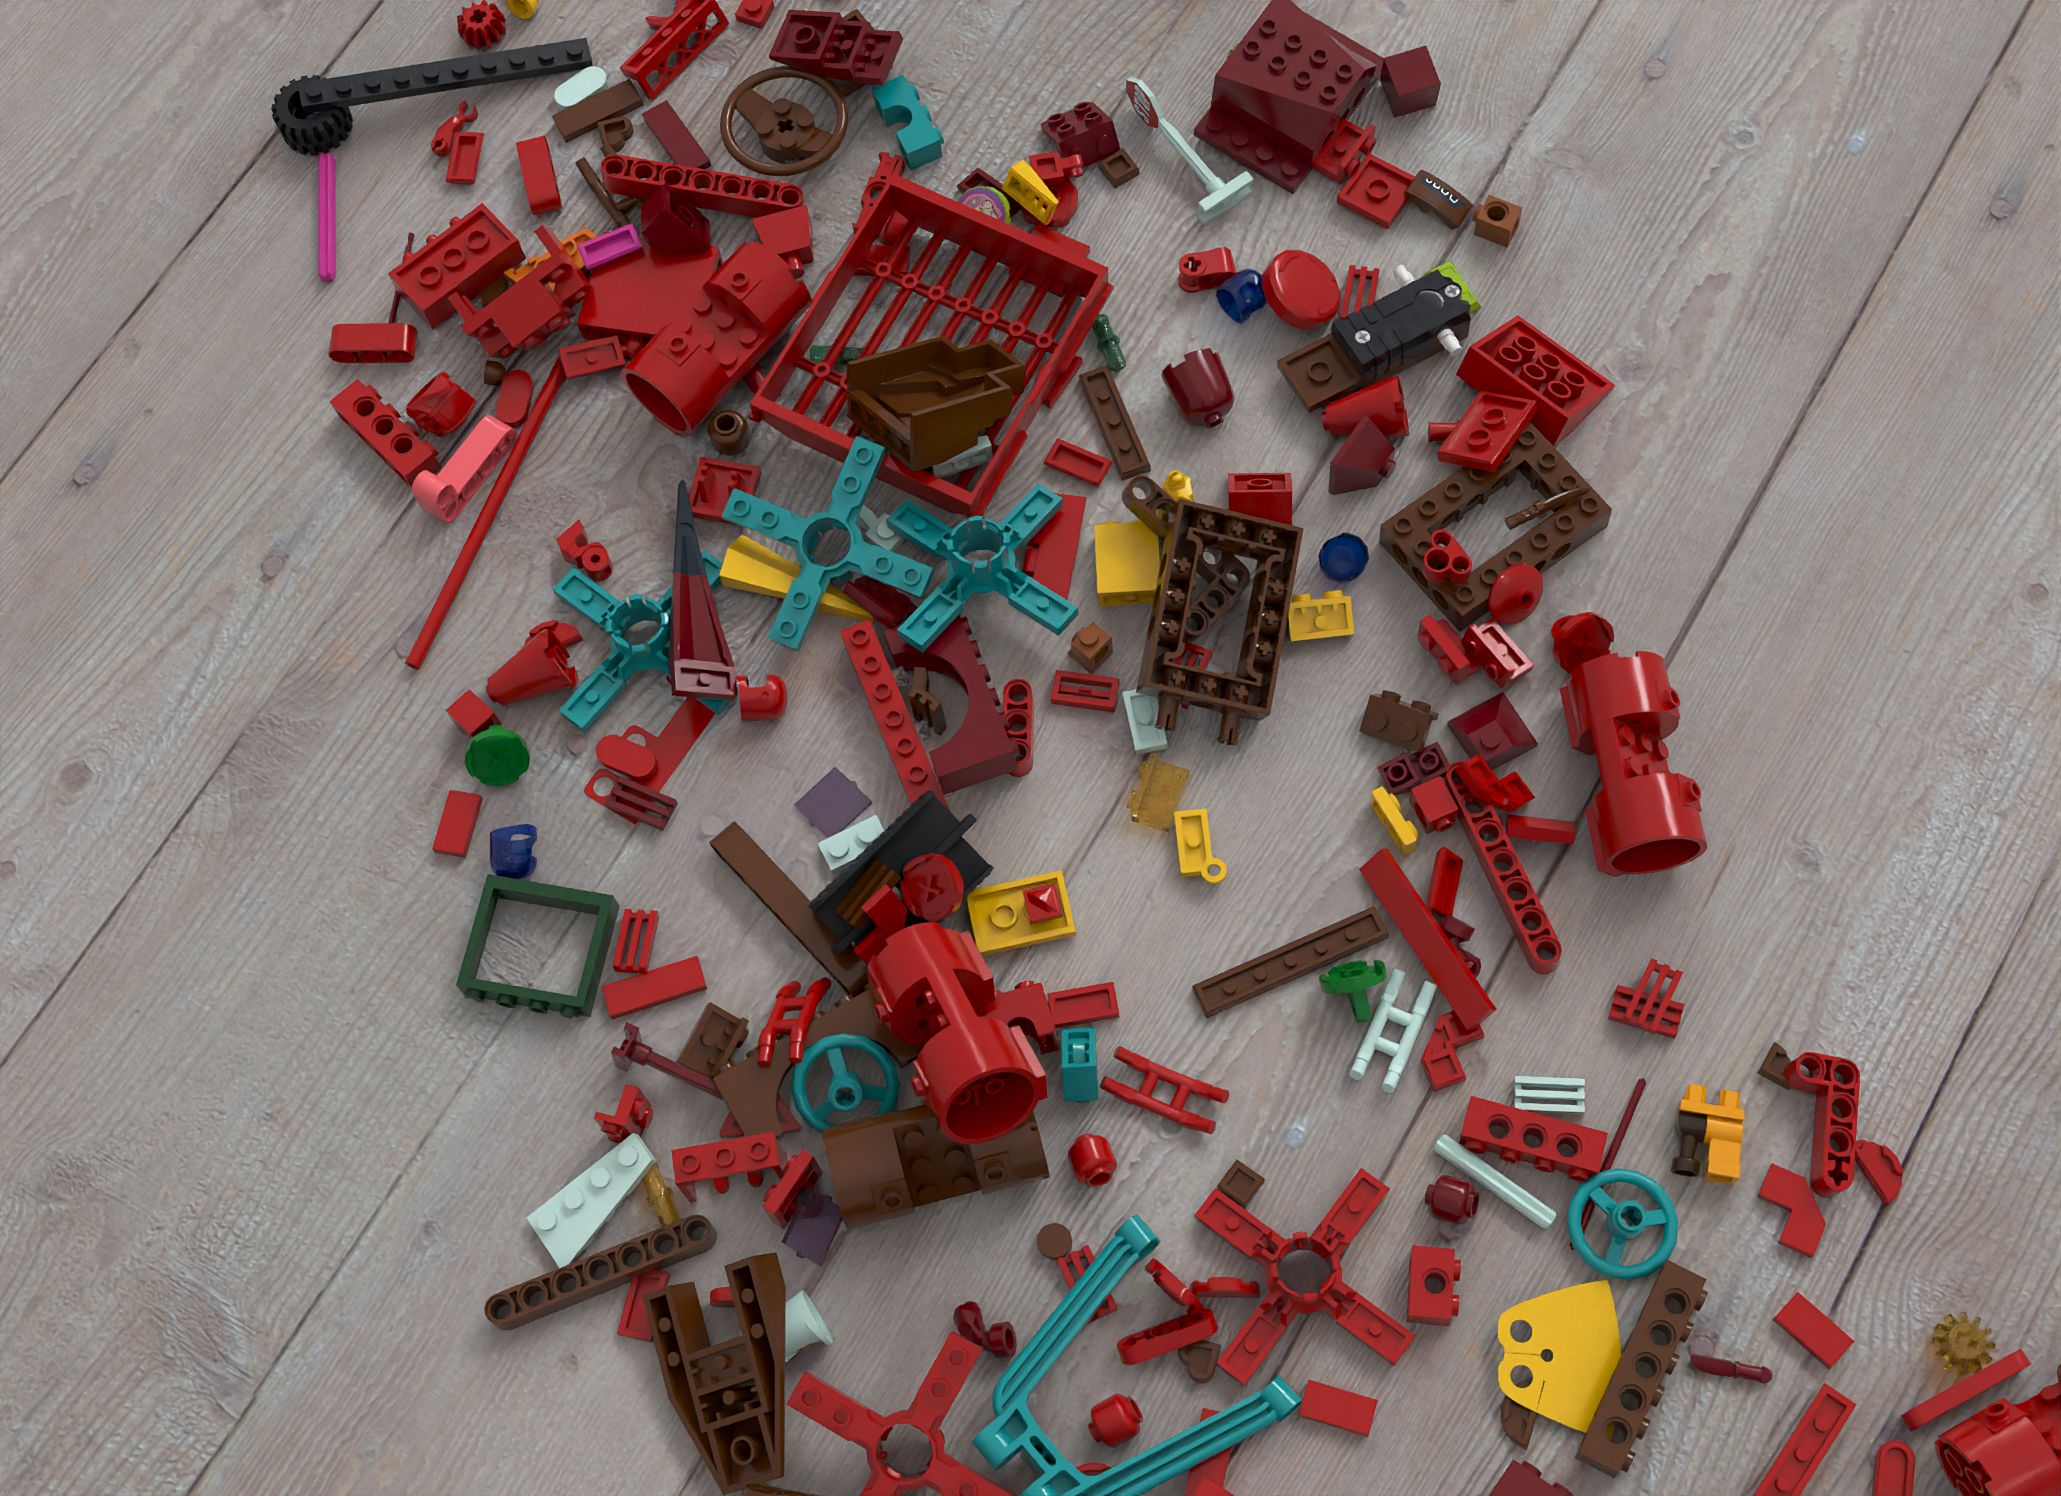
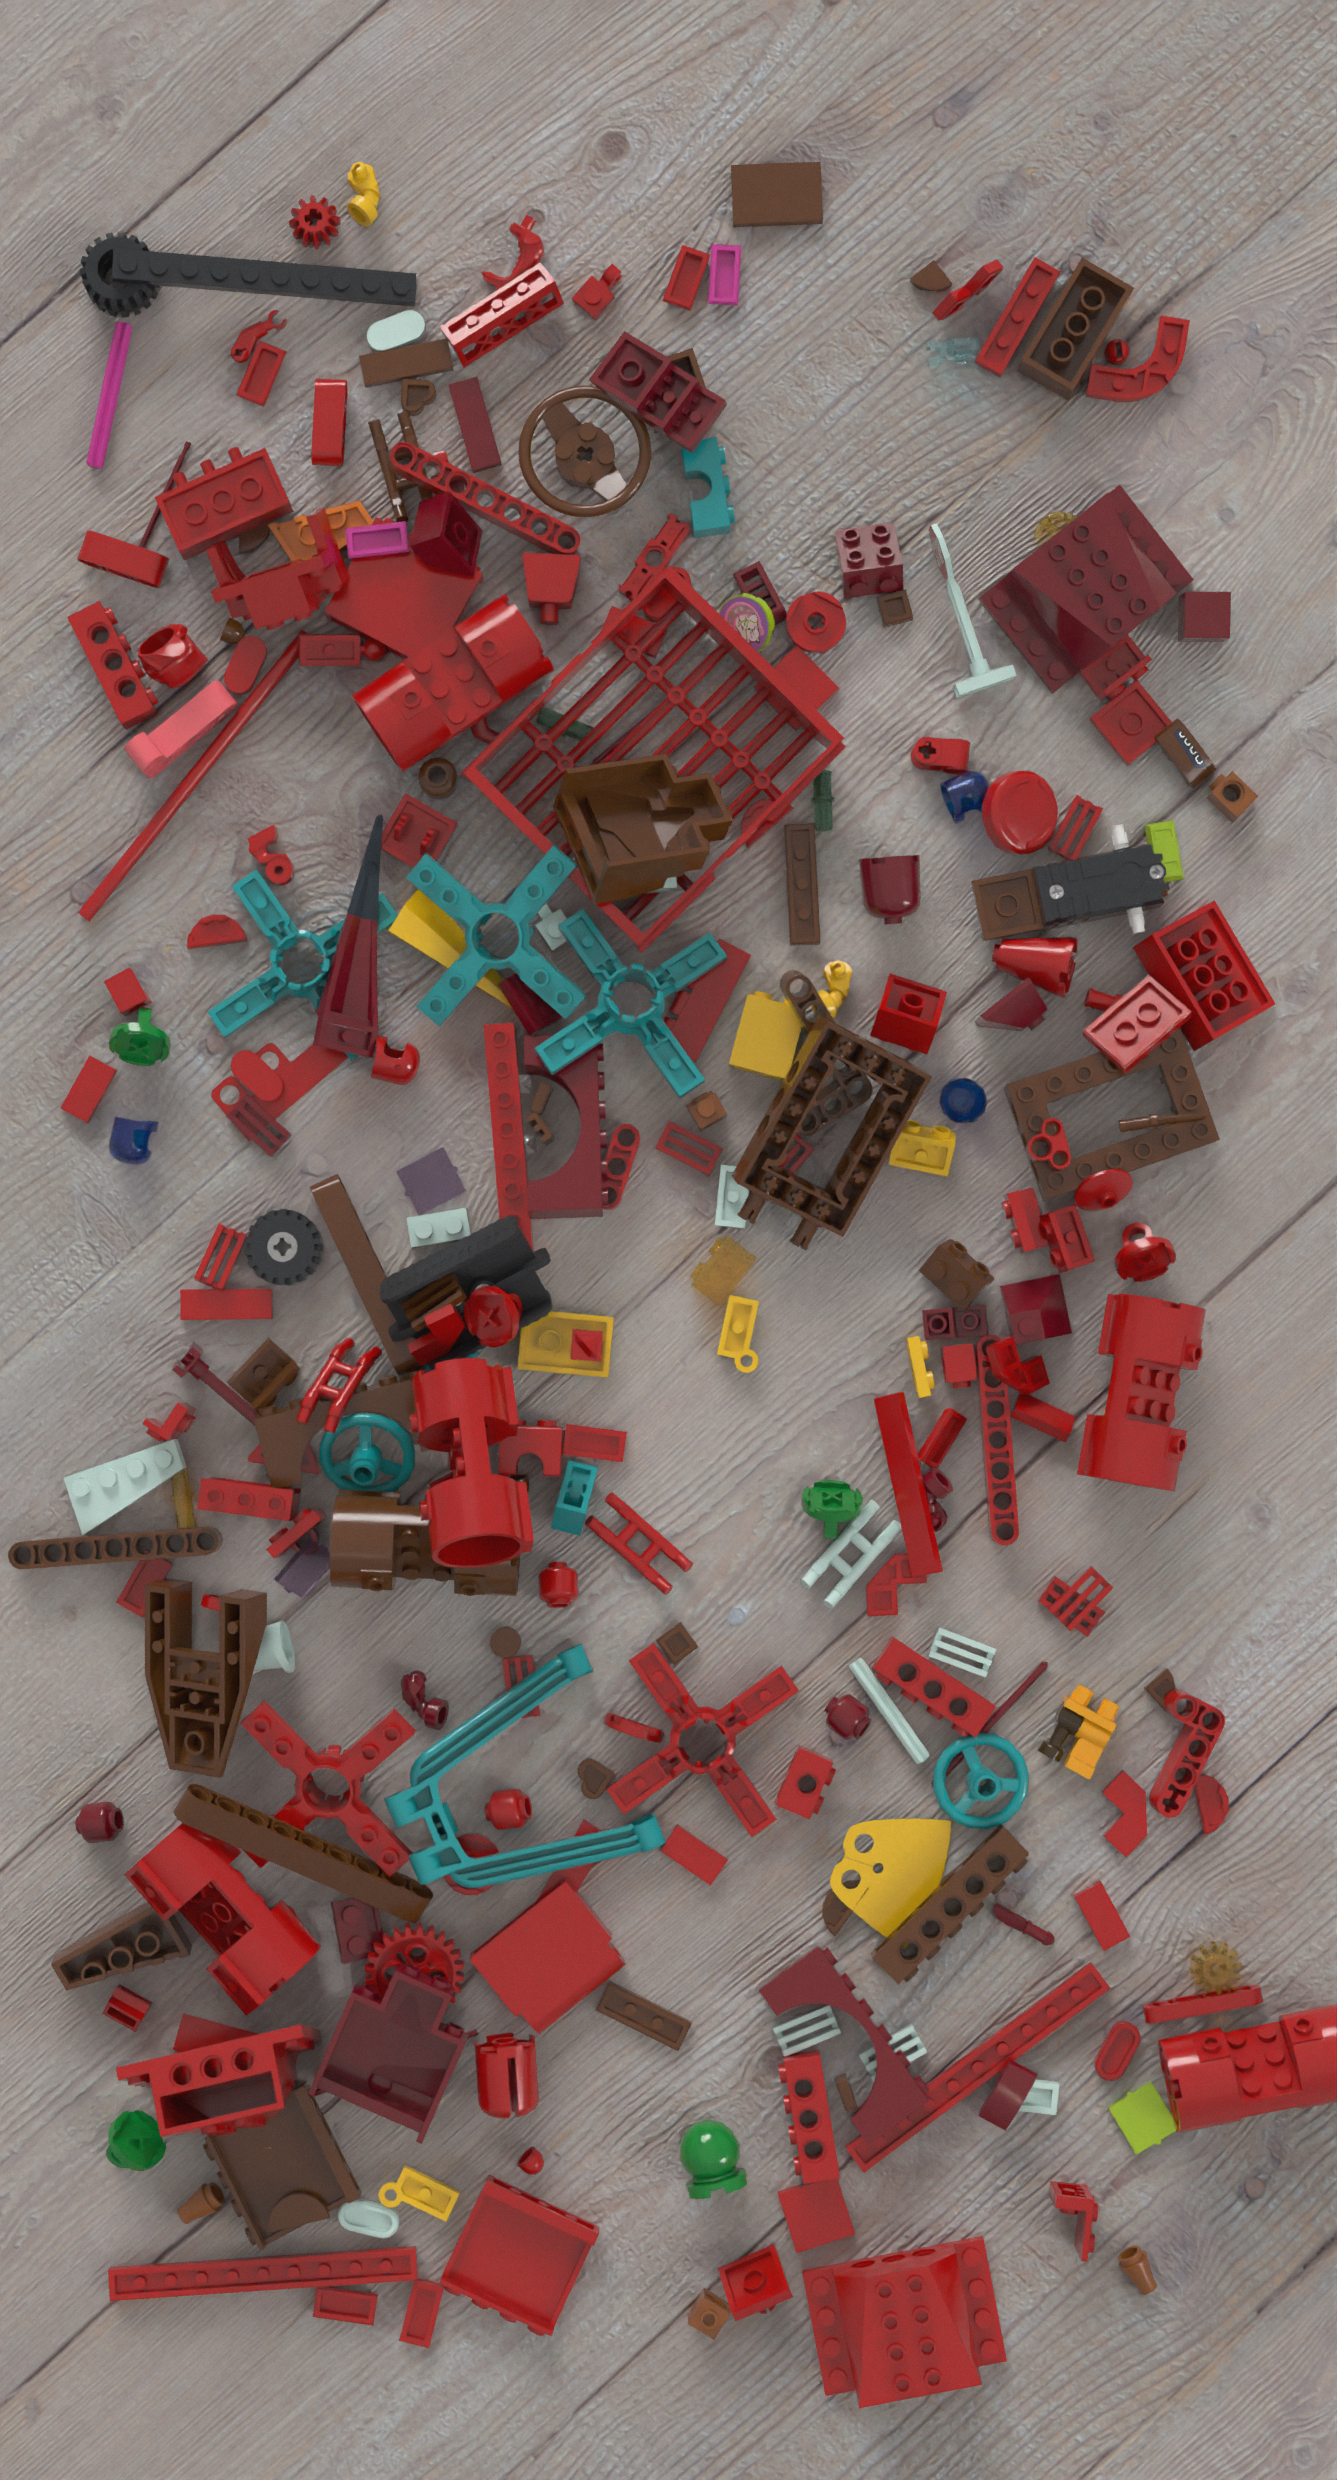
camera: 10 degrees right, 20 degrees up
dark green window [456,874,620,1019] -> none
red cone [485,629,579,706] -> none
yellow slope [1001,160,1059,225] -> none
red plate [1029,151,1083,186] -> none
red tile [1043,438,1113,488] -> none
red beam [1116,1309,1218,1365] -> none
red tile [1145,1258,1204,1317] -> none
reddish brown tile [1192,906,1389,1019] -> none
none -> black wheel [244,1209,323,1286]

